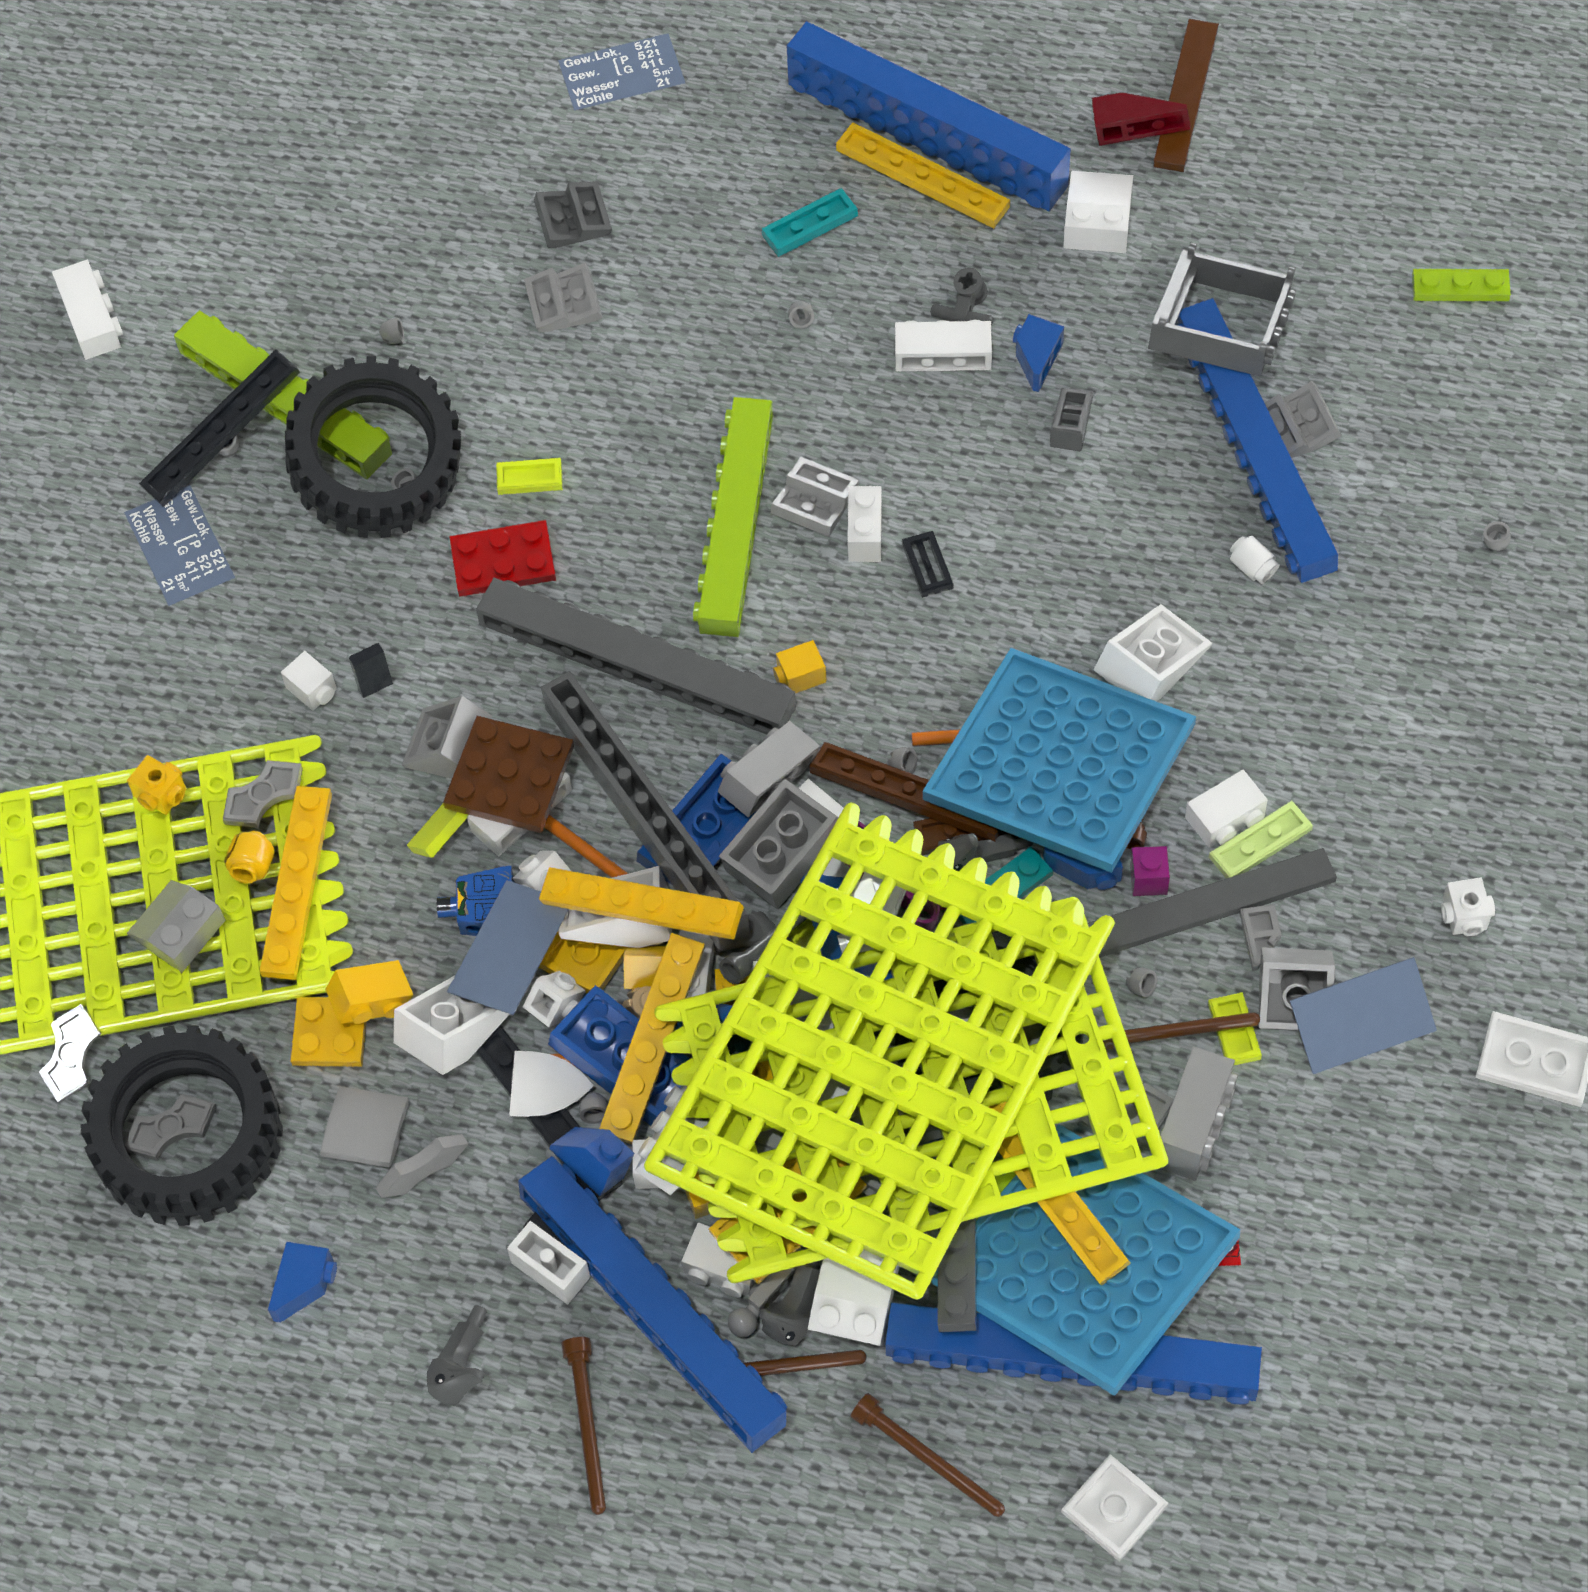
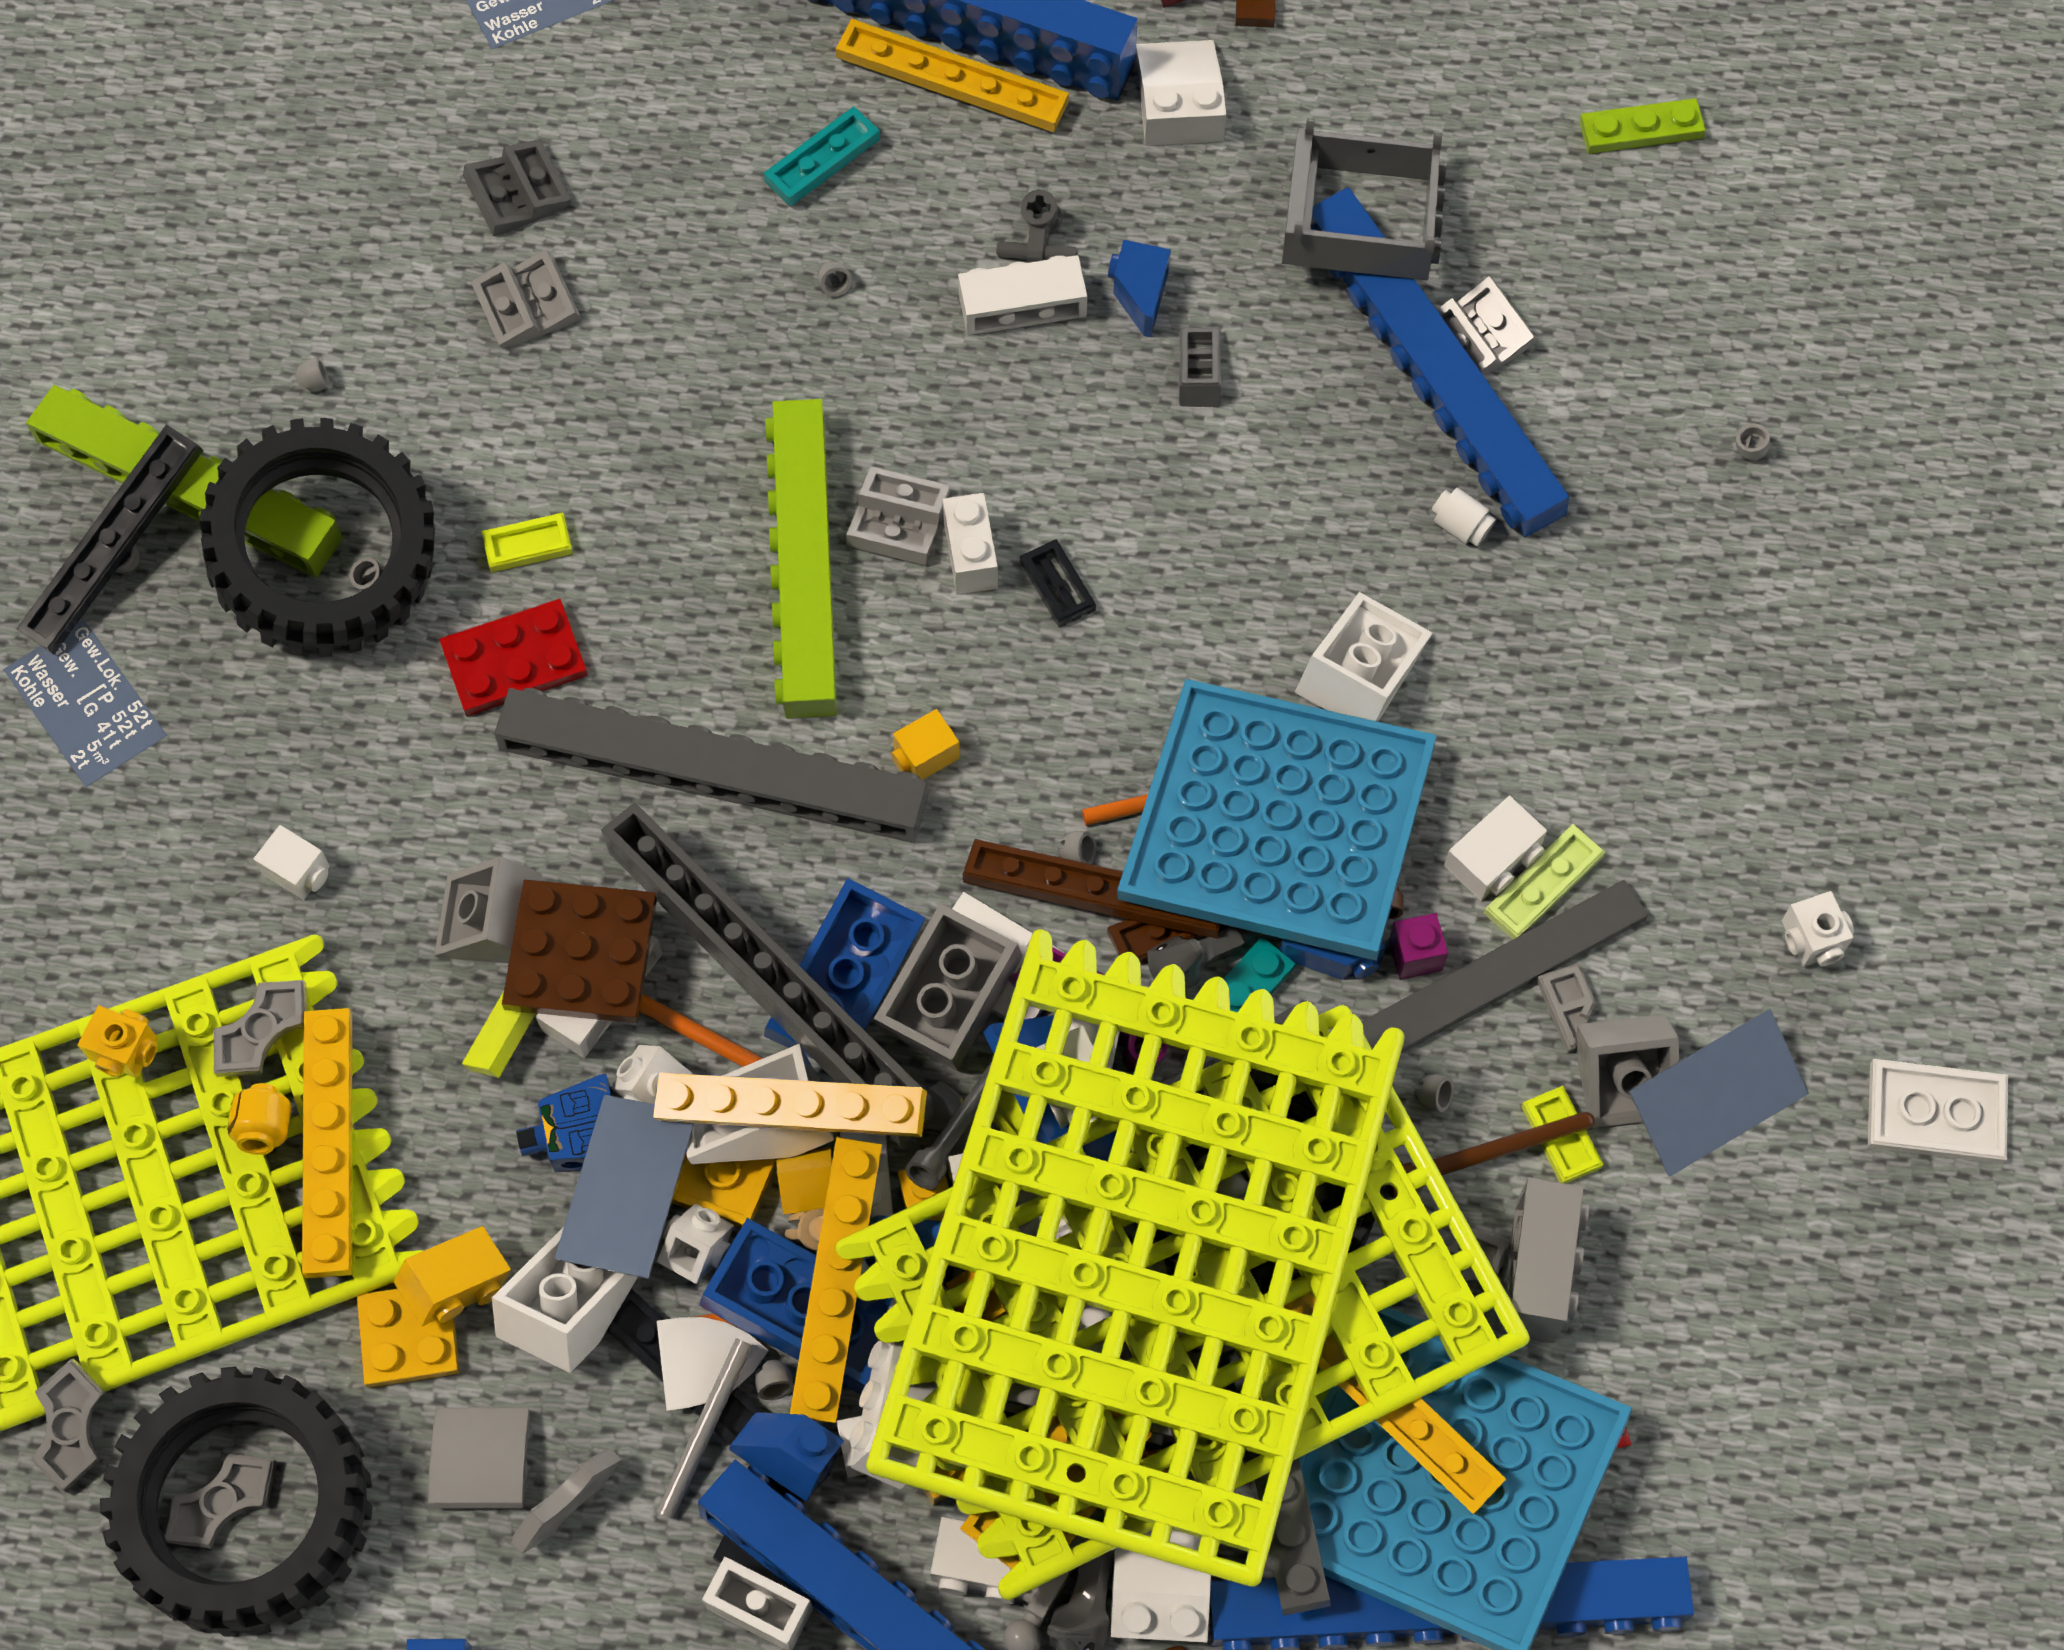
camera: 15 degrees left, 5 degrees up
light grey slope [127,880,226,973] -> none
black tile [349,643,393,698] -> none
light grey brick [718,721,820,817] -> none
none -> light grey bar [656,1338,753,1519]

